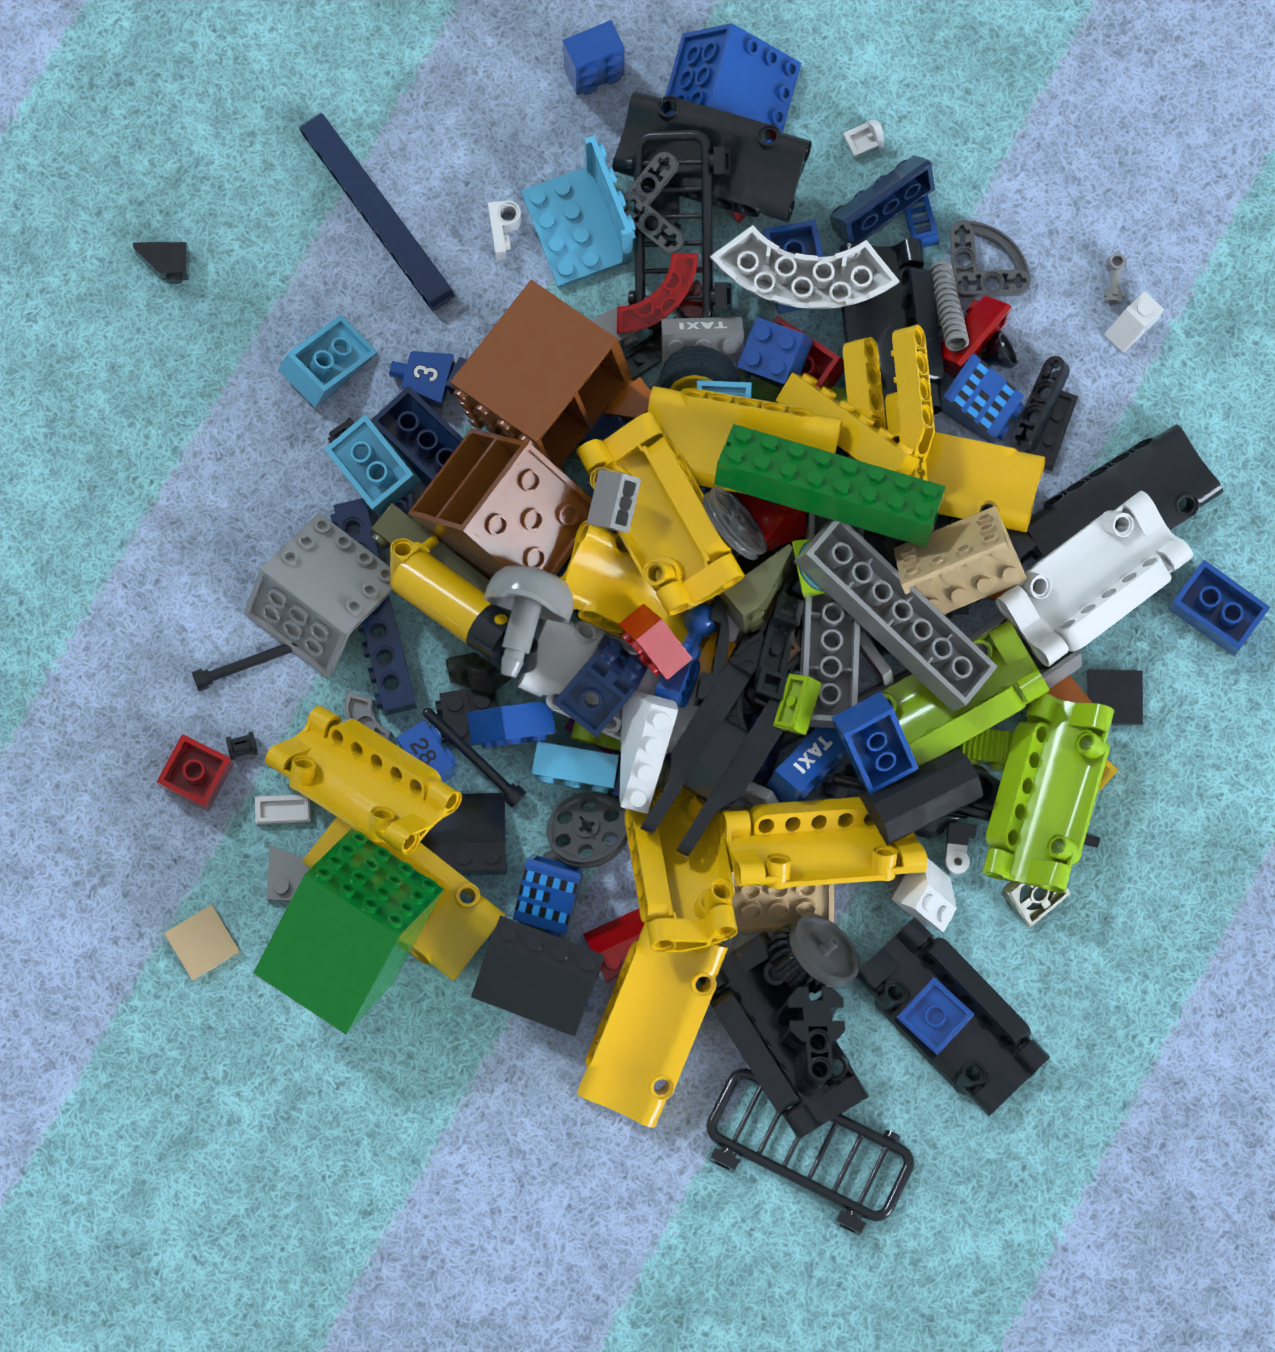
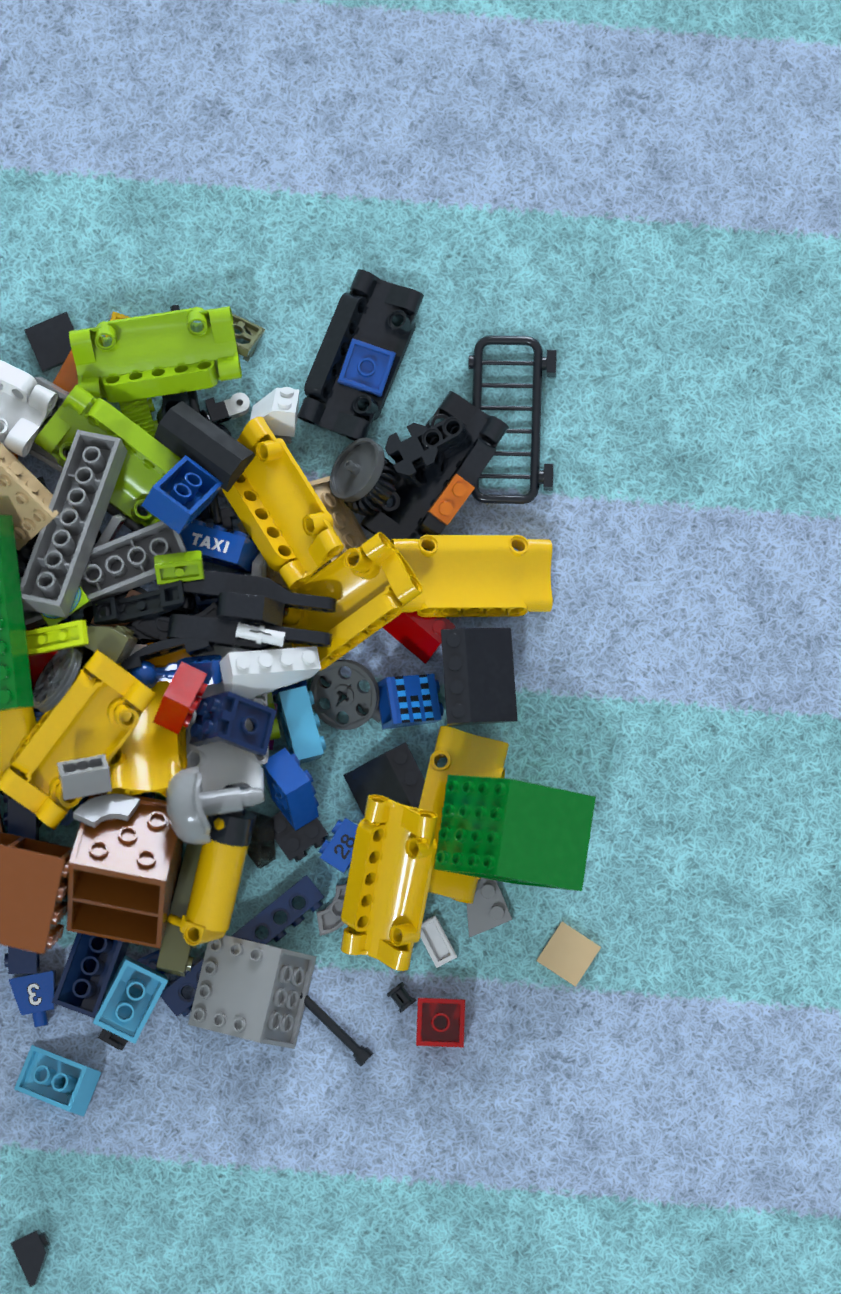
camera: 115 degrees left, 5 degrees up
black piece [423,708,526,808] -> none
none -> neon yellow plate [26,620,89,656]
none -> light grey tile [73,794,140,828]
none -> white pin [236,622,286,647]
none -> orange plate [428,474,475,525]

